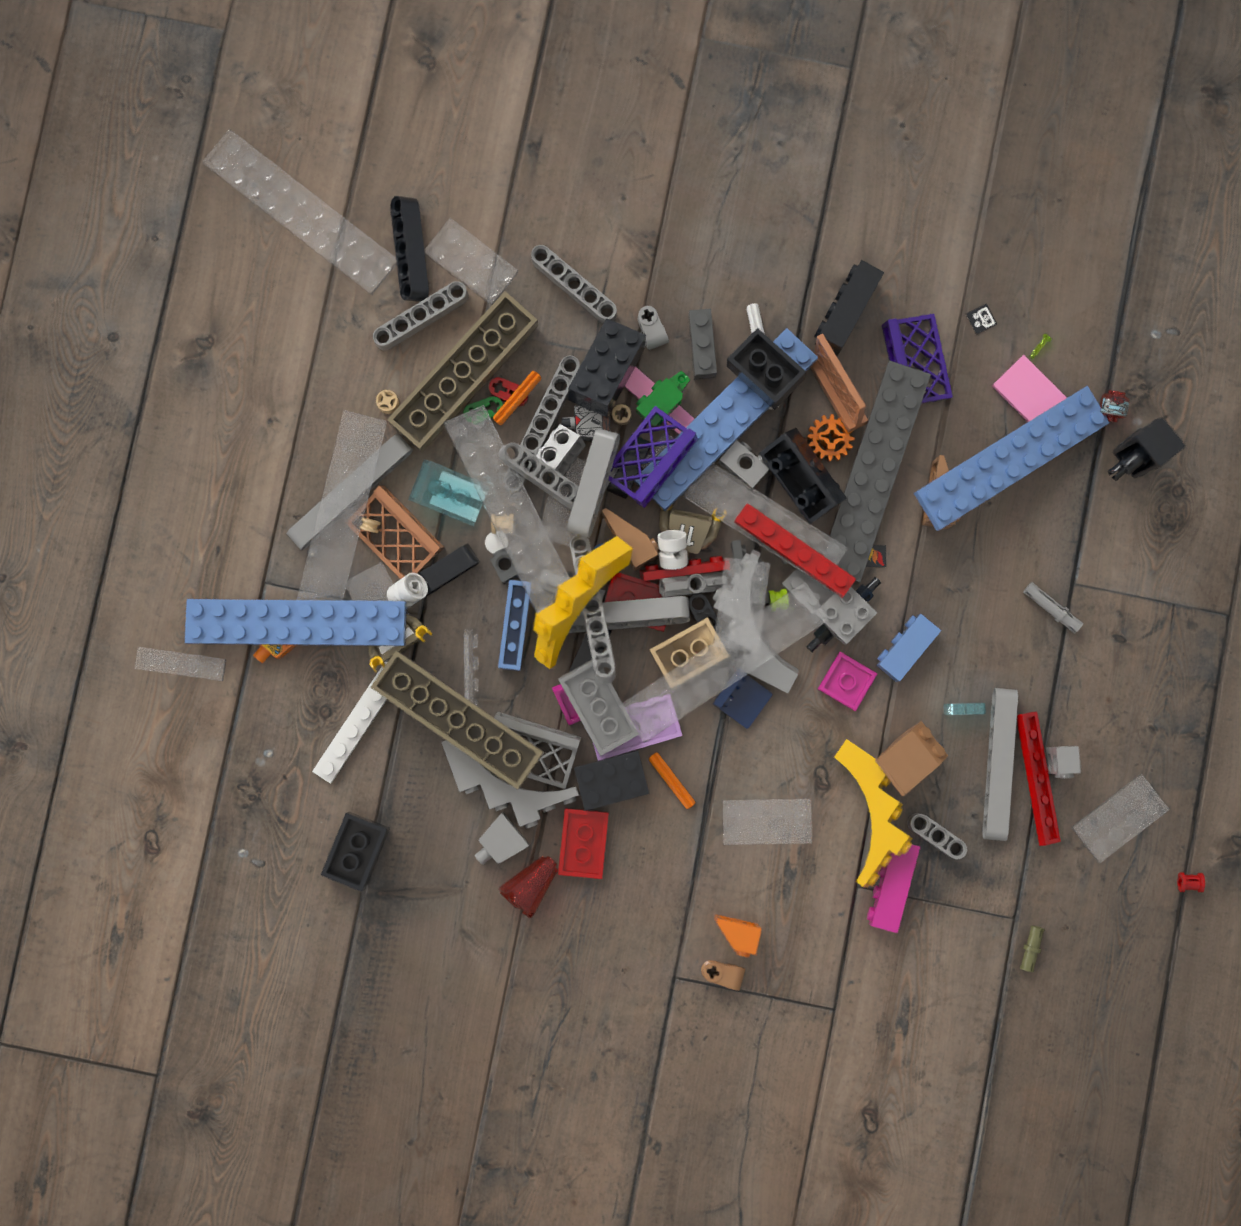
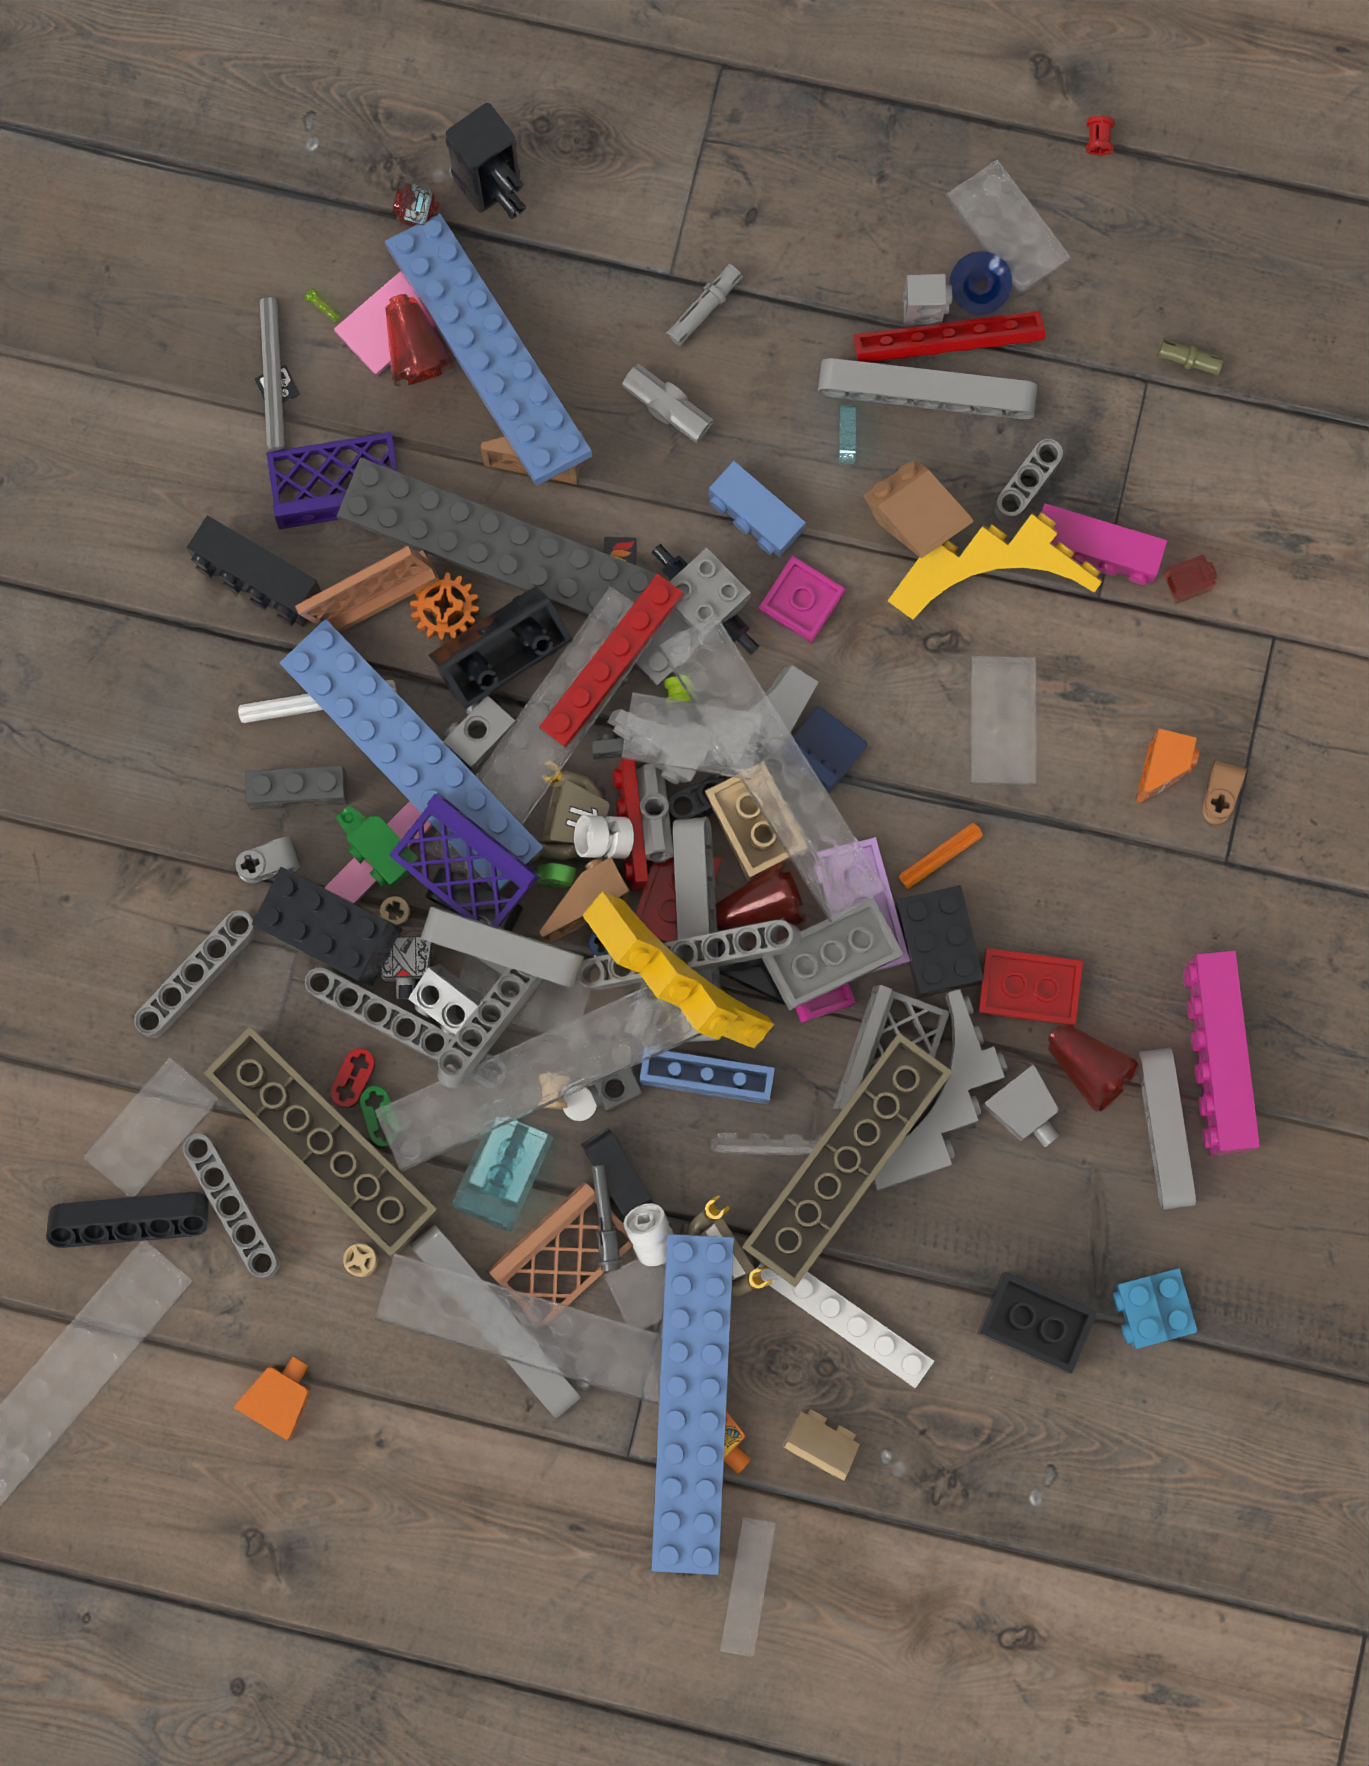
camera: 85 degrees left, 5 degrees down
tan bush [359,517,381,533] -> none
orange axle [493,371,541,426] -> none
black brick [727,328,806,410] -> none
none -> orange torso [234,1356,312,1441]
none -> light grey axle [260,297,285,450]
none -> clear red cone [385,294,454,386]
none -> bright green beam [536,863,577,888]
none -> dark grey pin [592,1164,623,1271]
none -> light grey piece [622,364,713,443]
none -> clear red cone [716,861,806,930]
none -> tan slope [781,1409,860,1481]
none -> clear blue dish [950,251,1013,314]
none -> dark azure plate [1112,1268,1198,1349]
none -> light grey beam [1137,1047,1196,1210]
none -> clear red brick [1164,554,1217,604]
none -> dark pink brick [1183,951,1260,1156]

